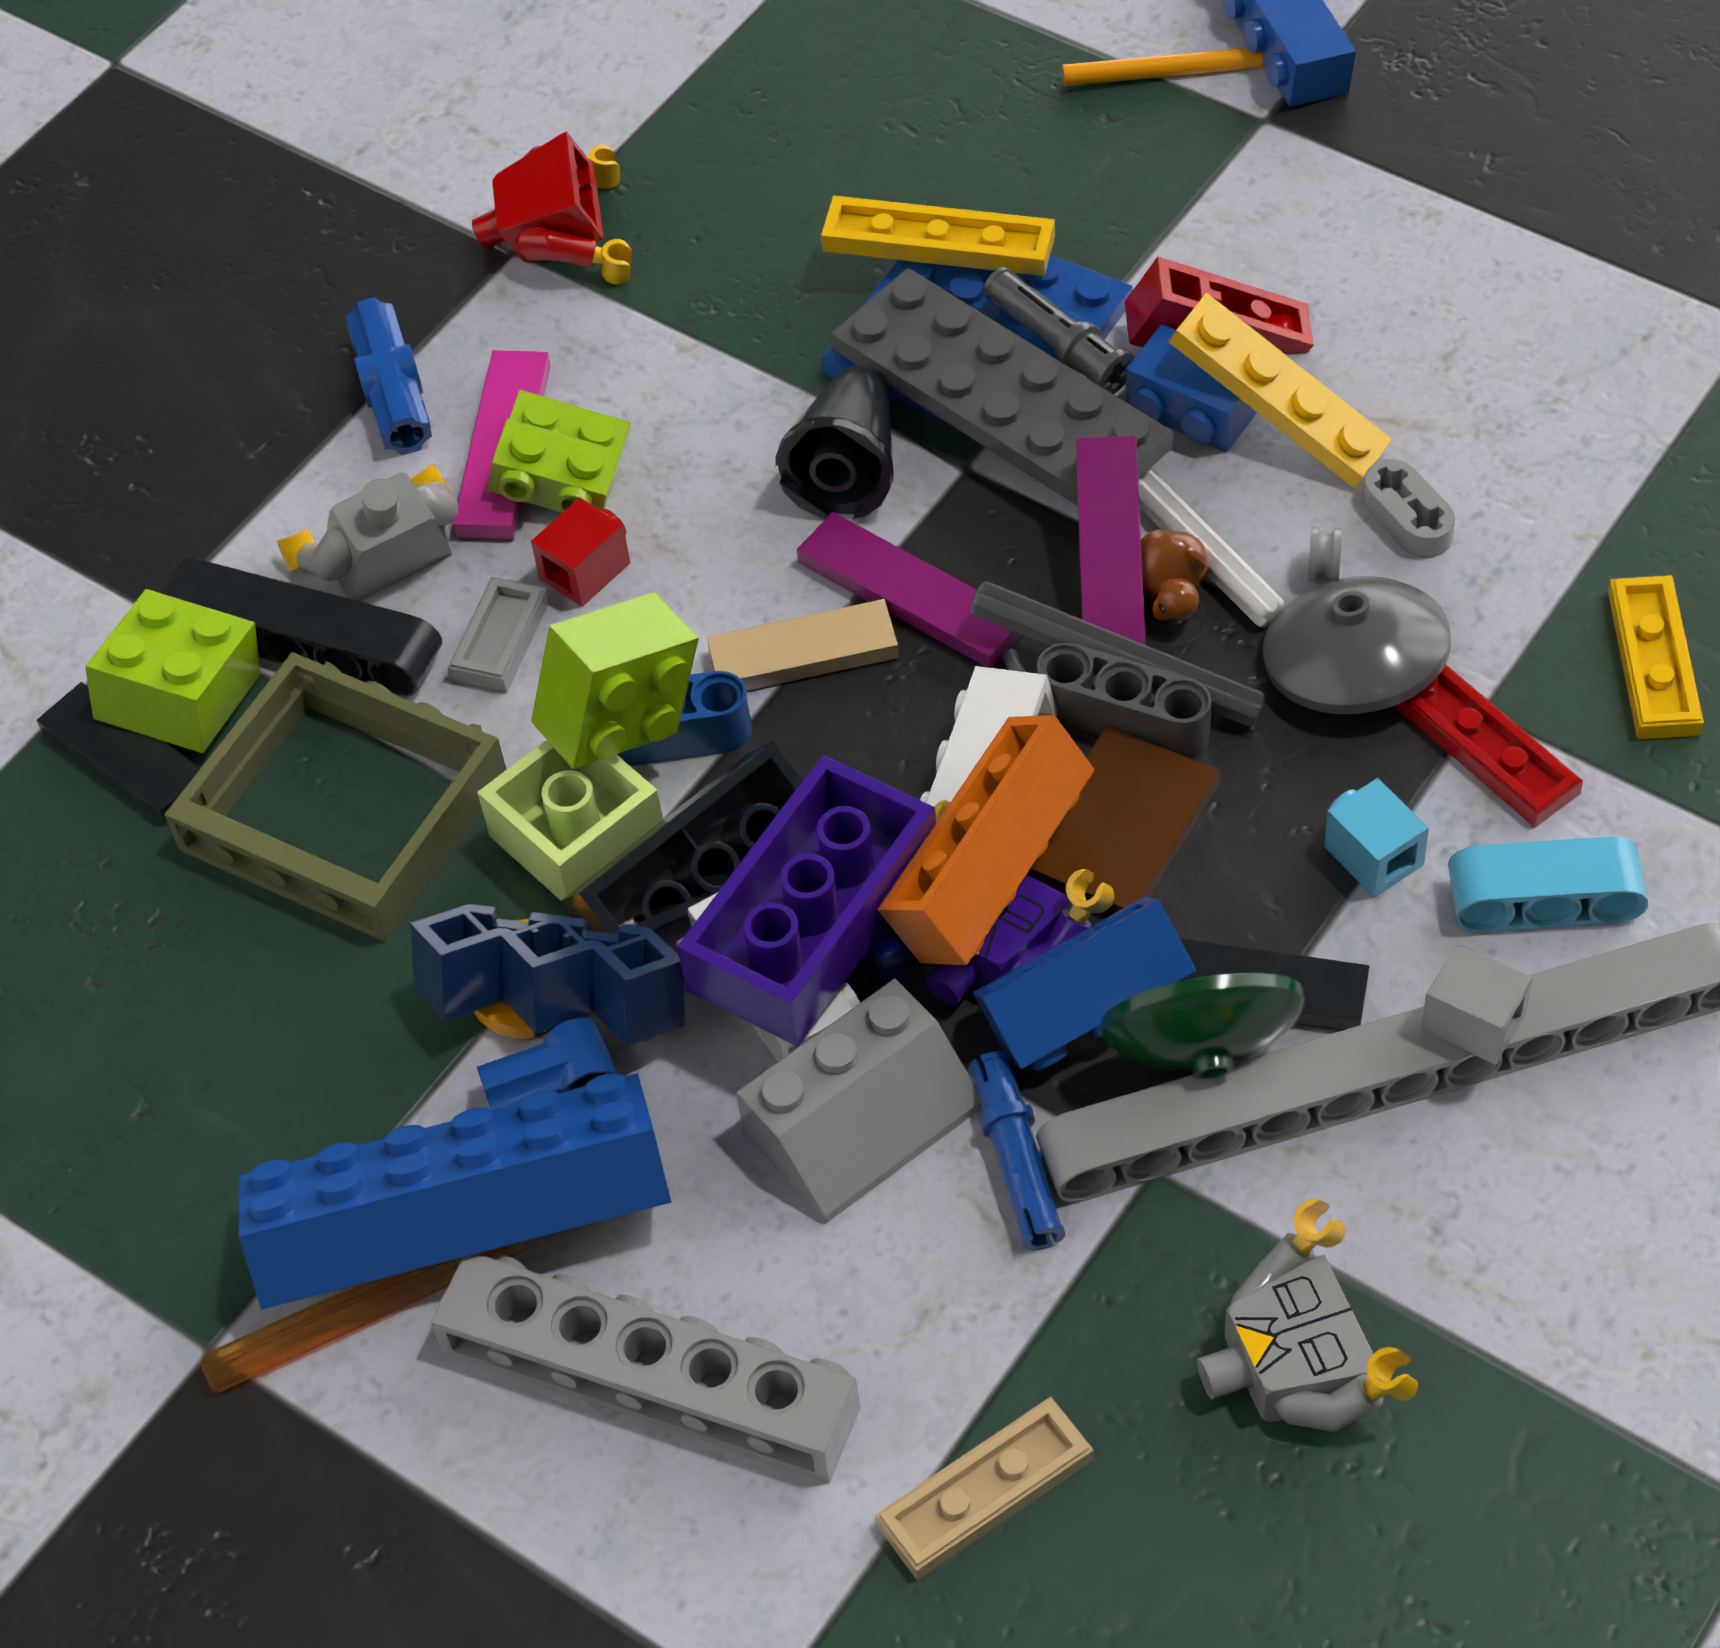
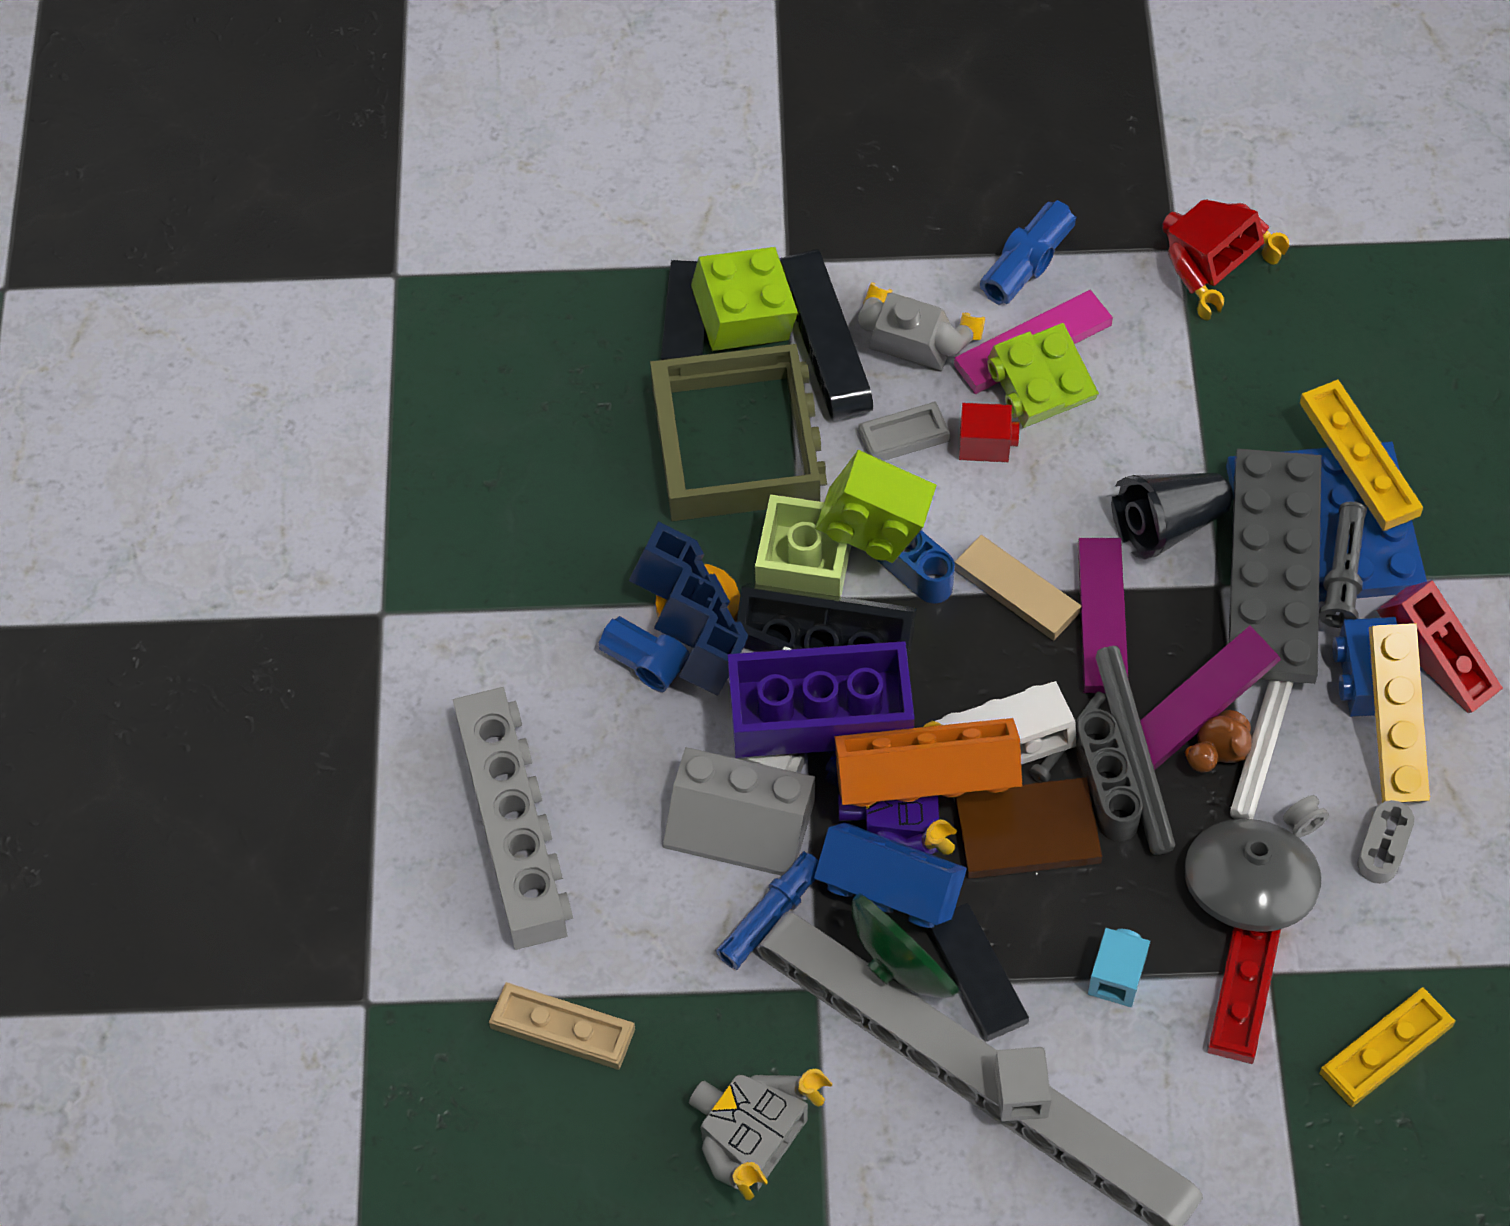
camera: 50 degrees right, 5 degrees up
clear orange axle [200,1241,528,1392] -> none
blue brick [239,1073,672,1310] -> none
medium azure beam [1447,837,1648,932] -> none

